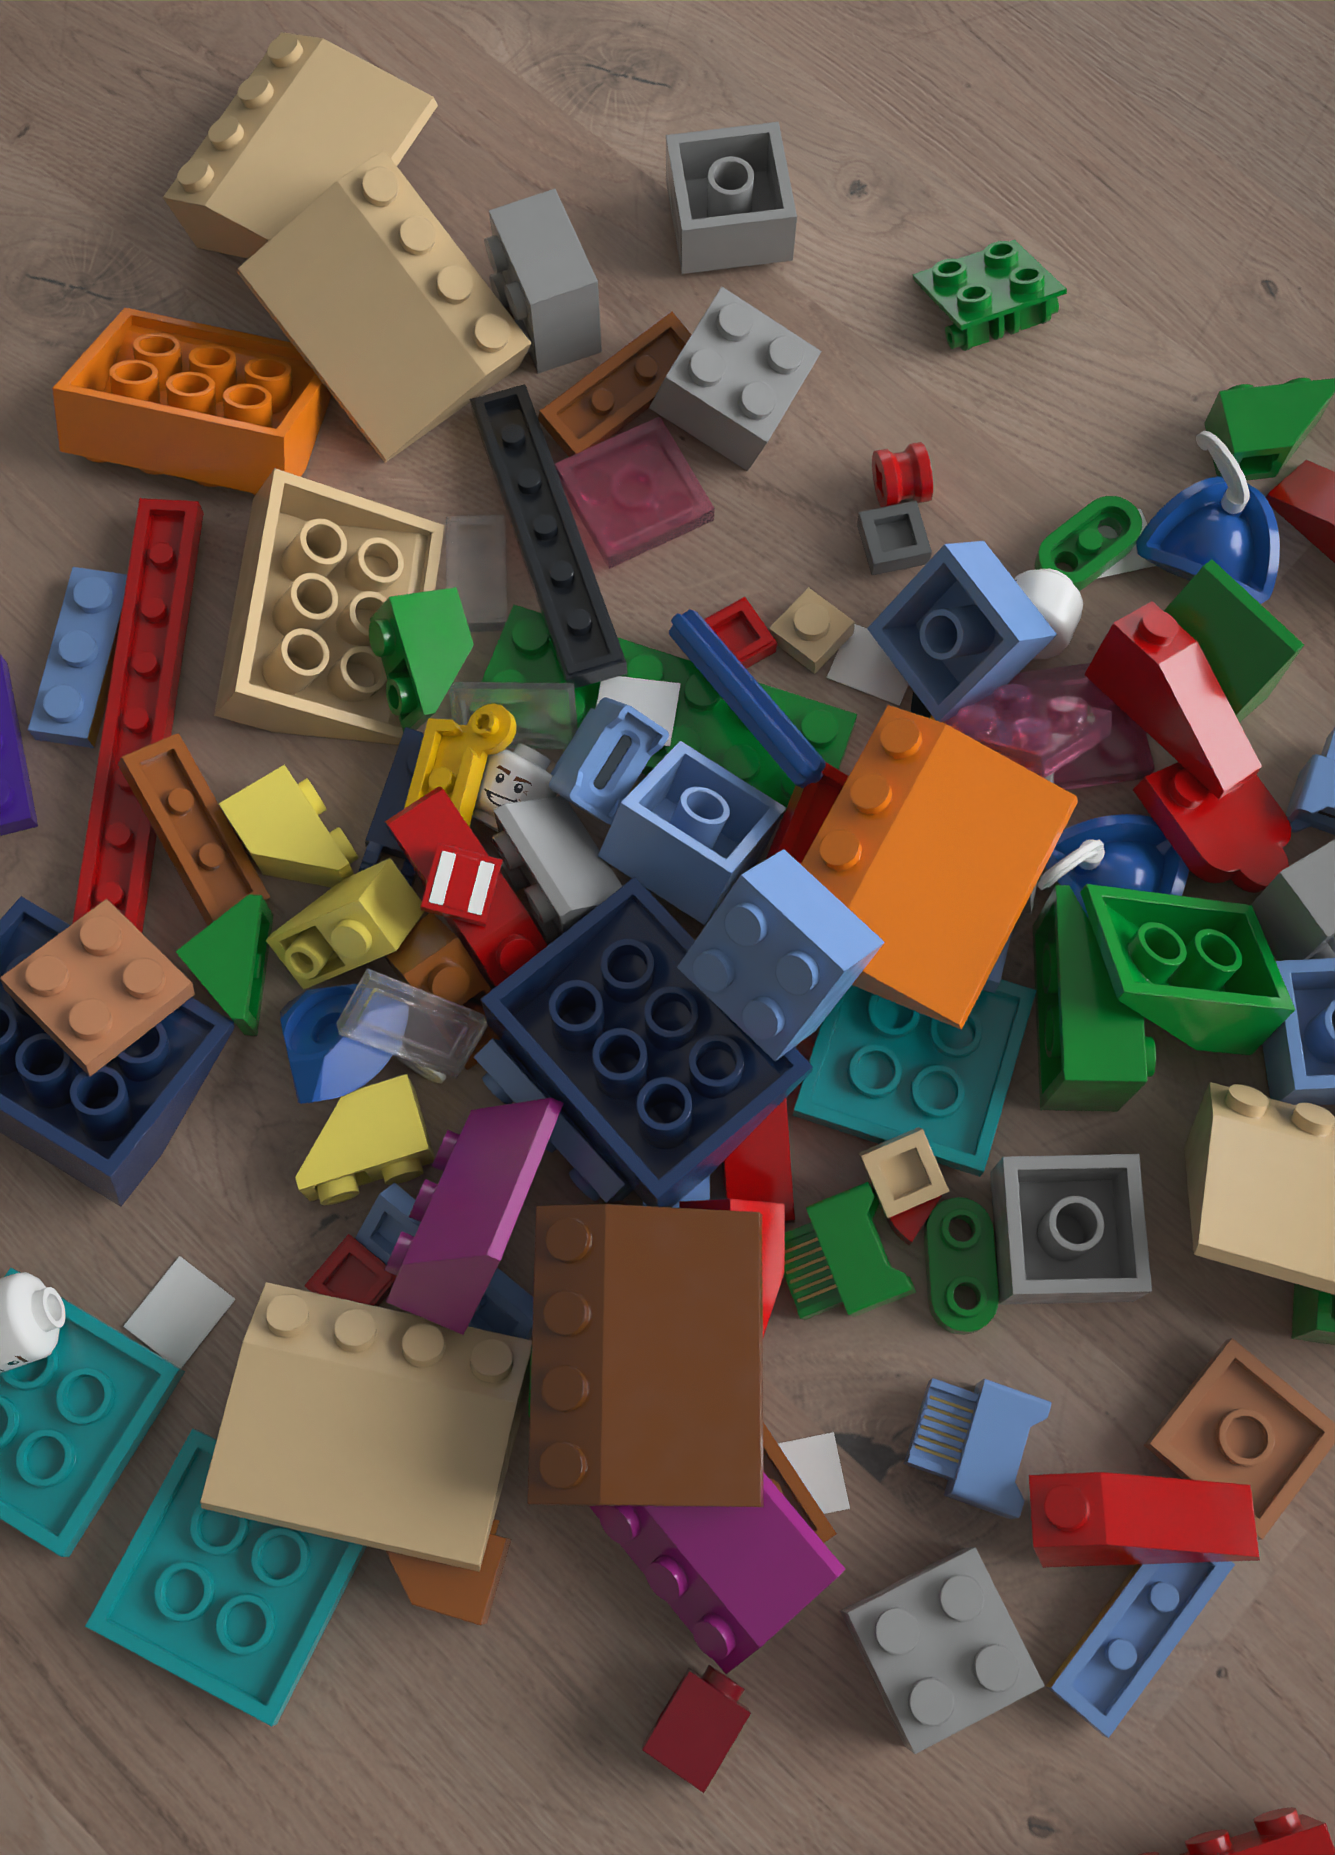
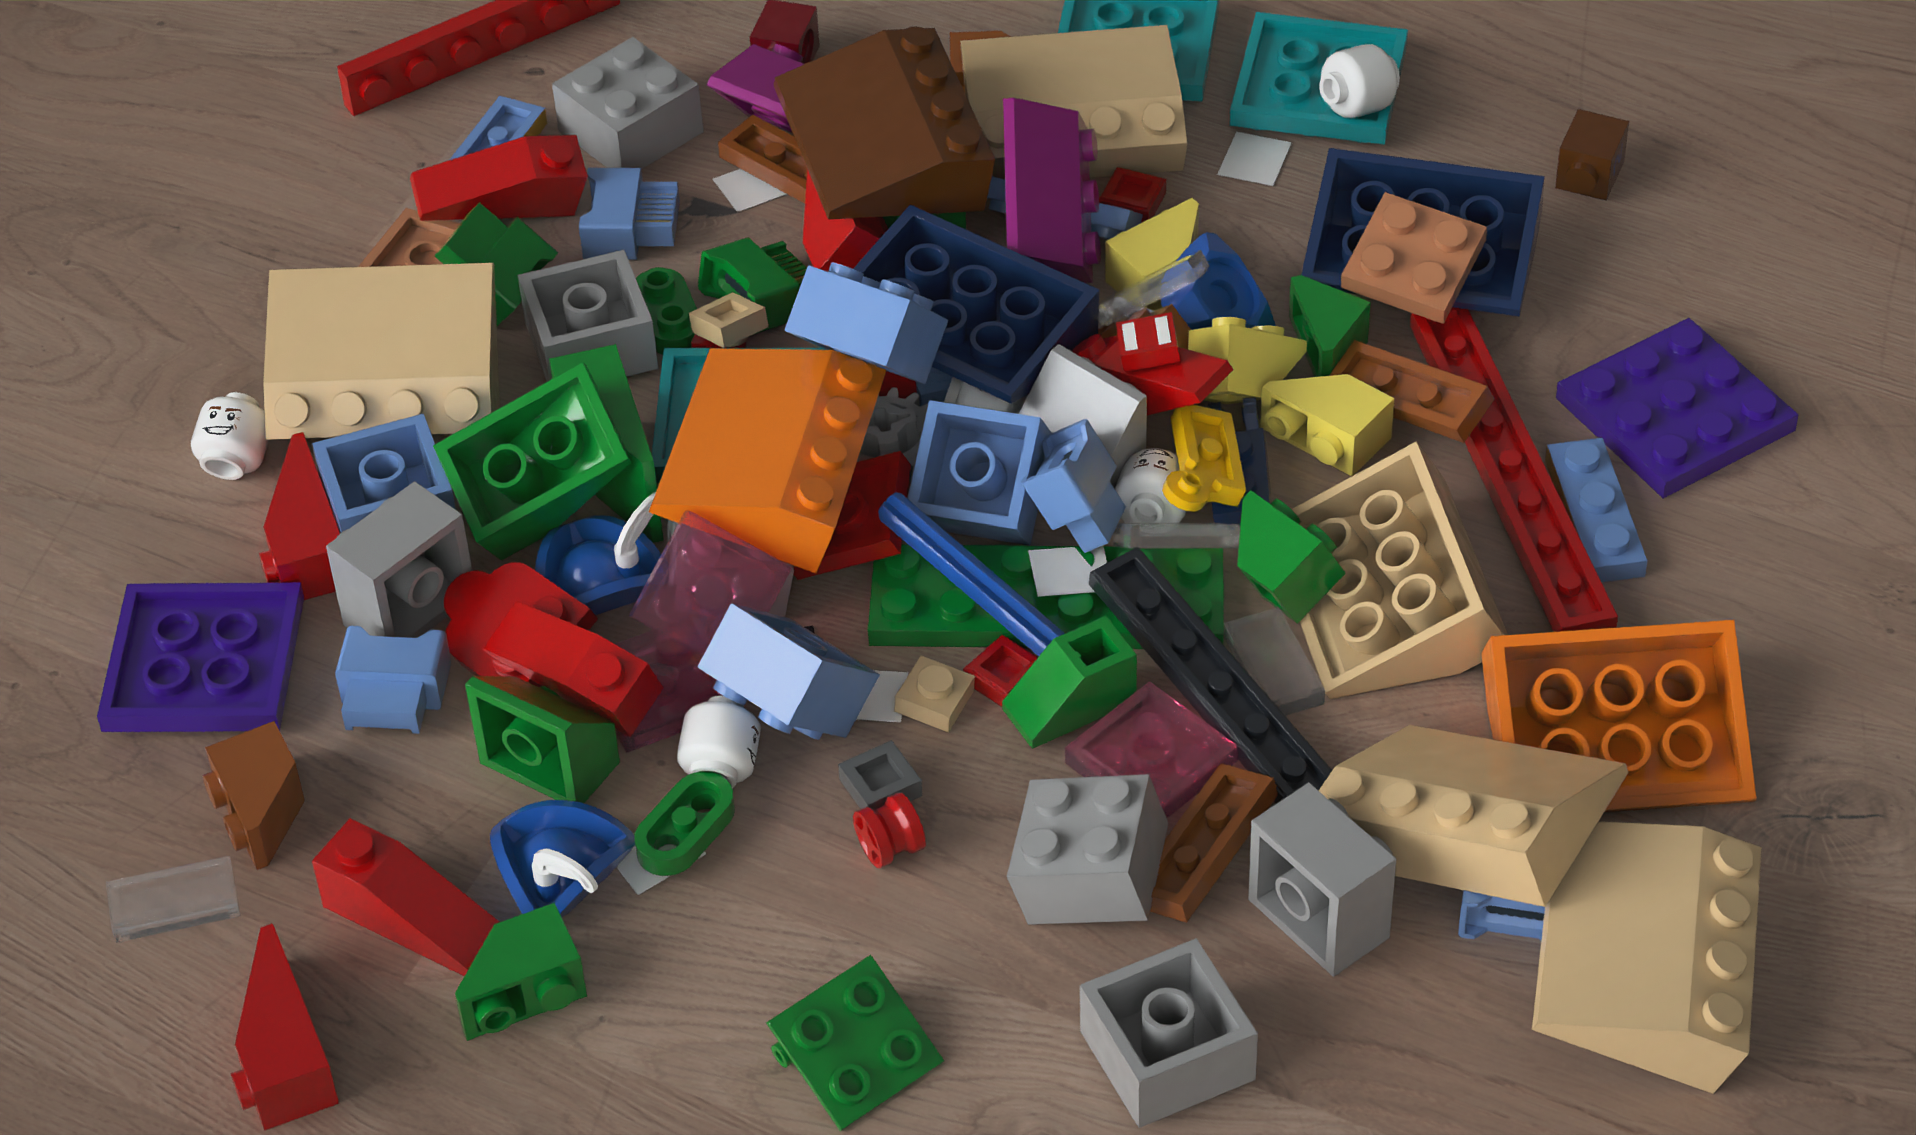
camera: 165 degrees right, 25 degrees down
none -> green piece [434,202,559,326]
none -> green slope [1002,616,1137,749]

